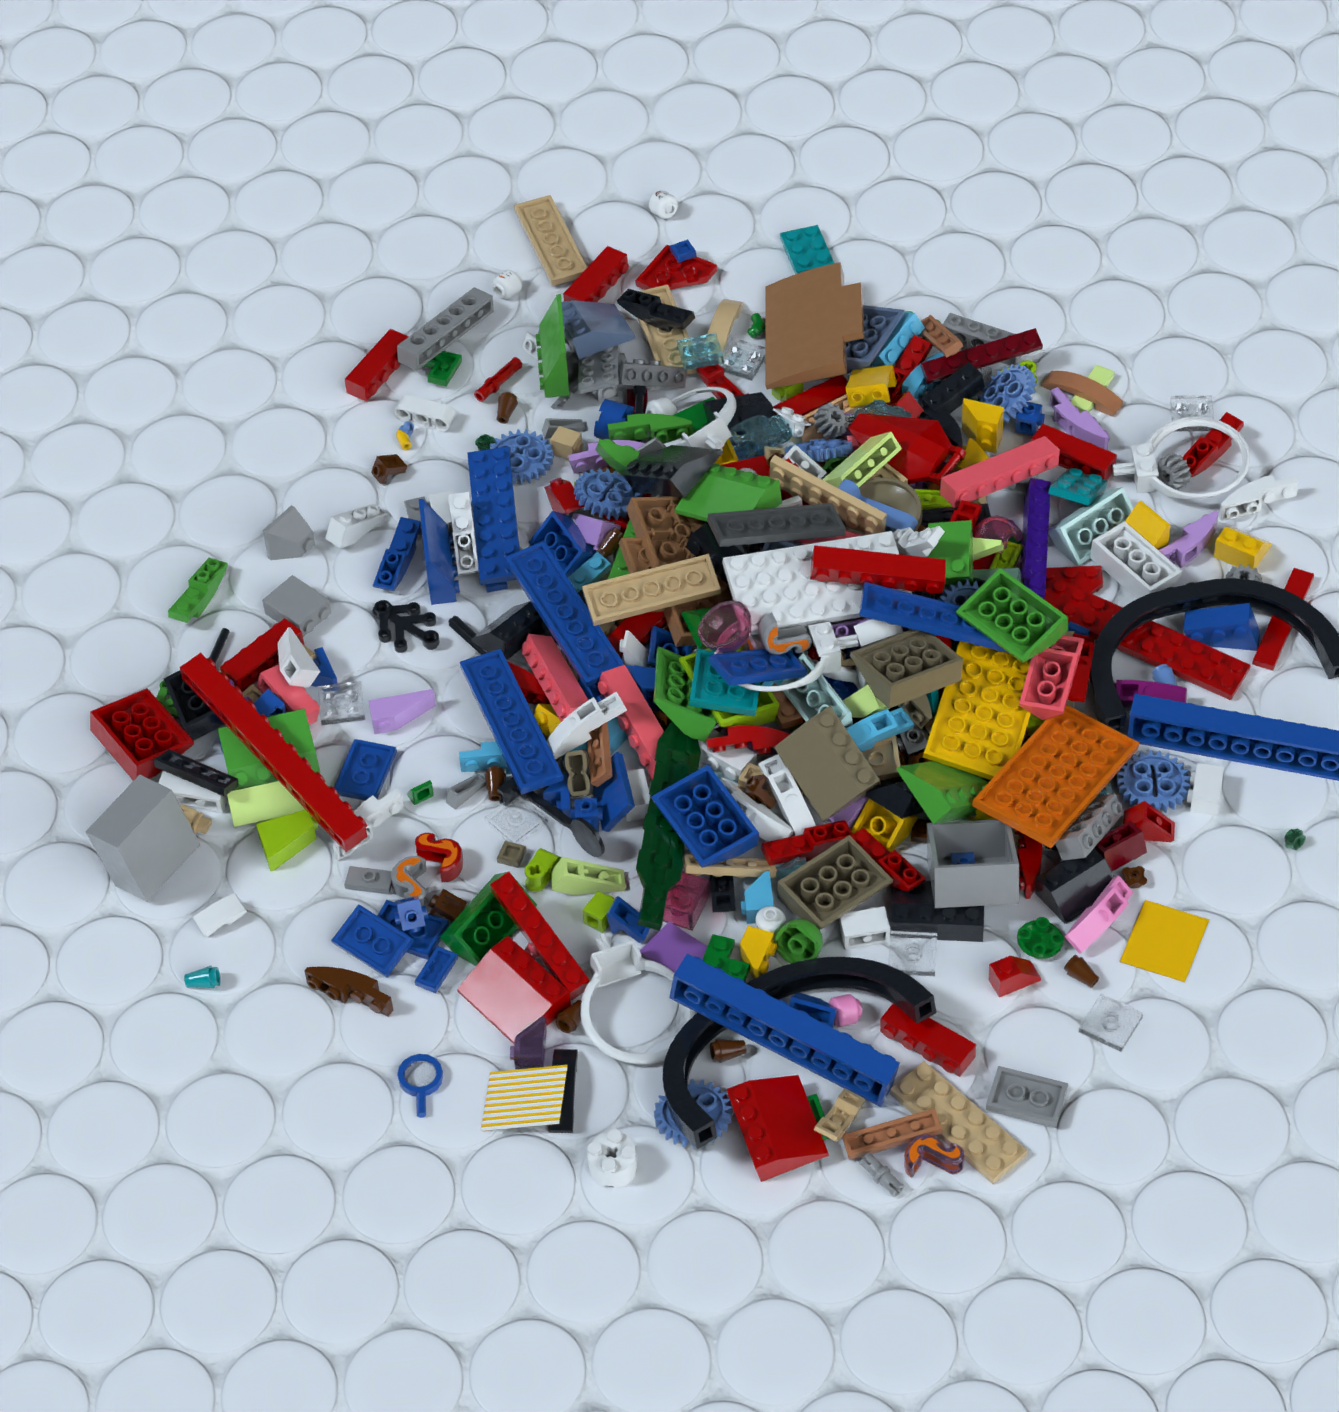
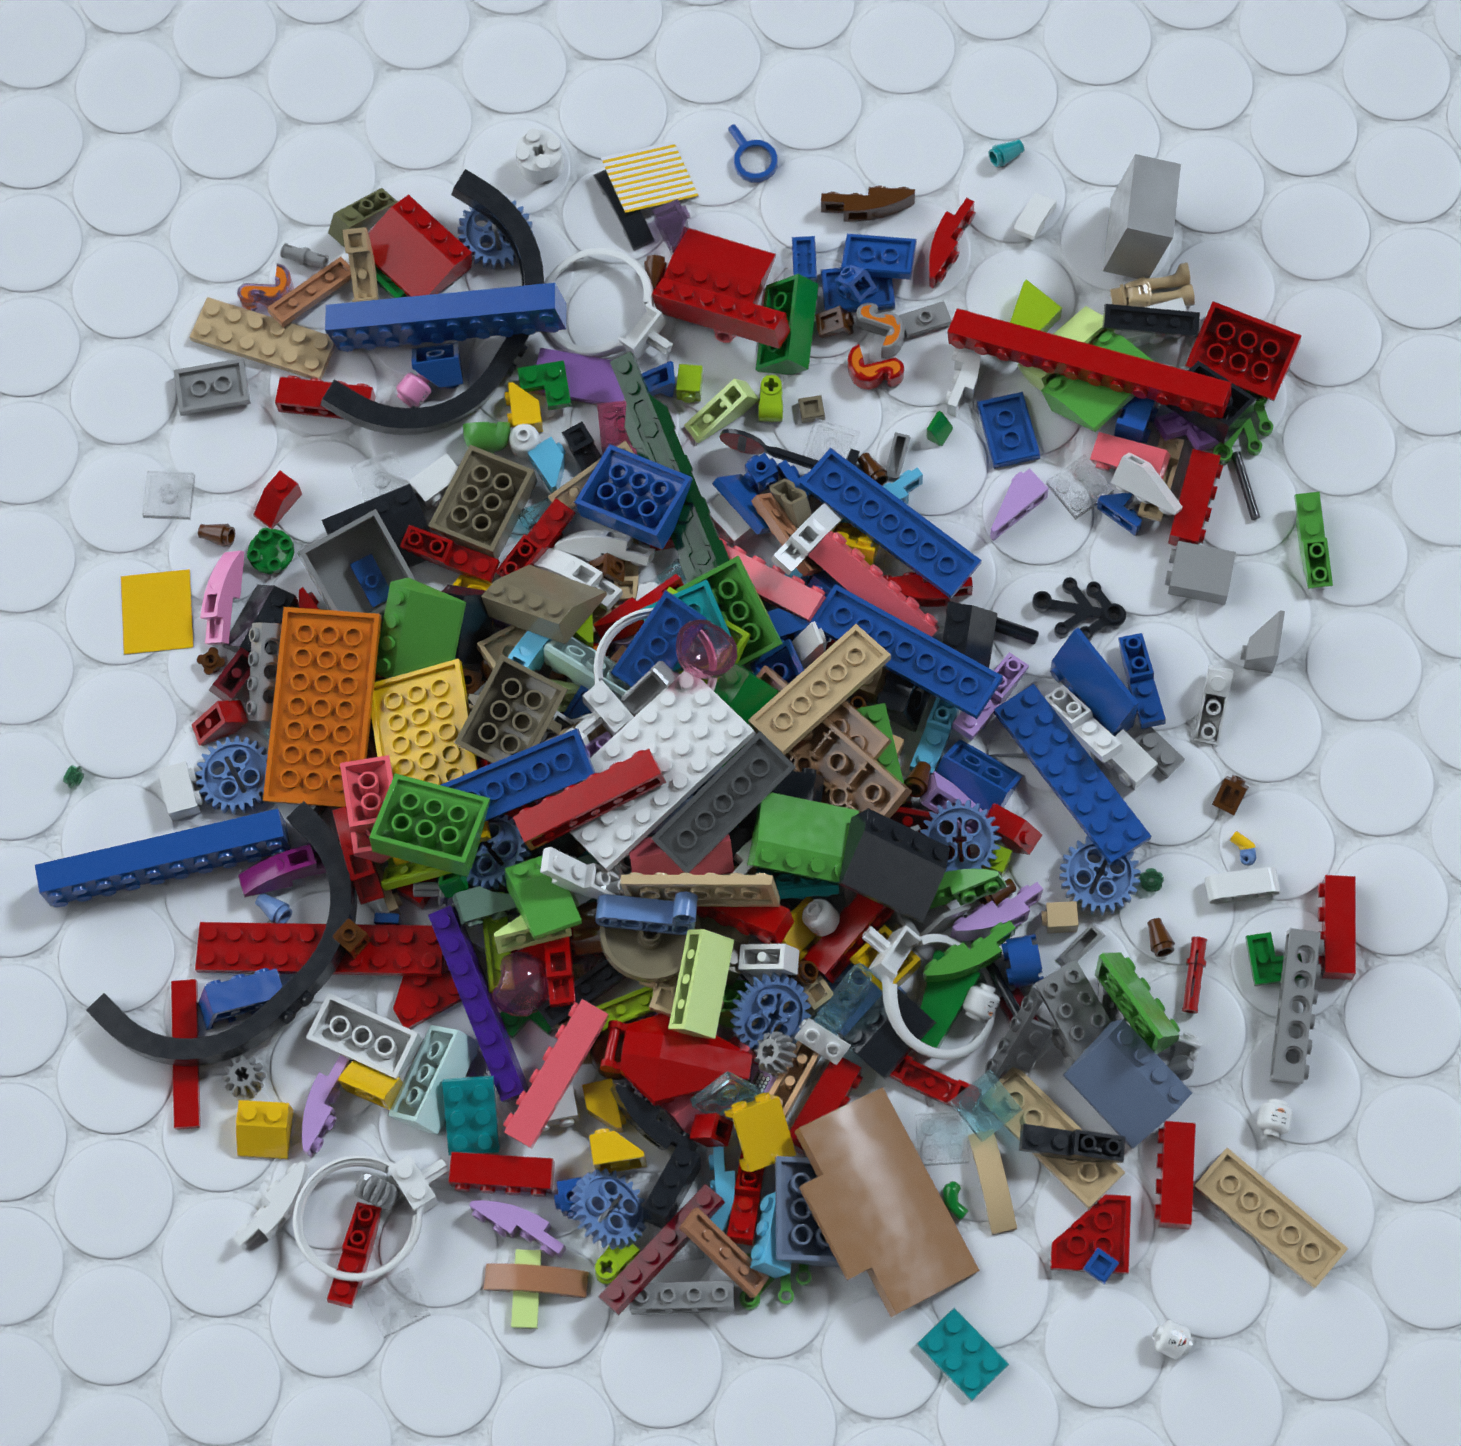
camera: 155 degrees right, 20 degrees up
none -> olive slope [328,188,398,247]
none -> reddish brown bracket [333,919,371,959]
none -> red slope [929,197,976,288]
none -> lavender slope [952,652,1029,741]

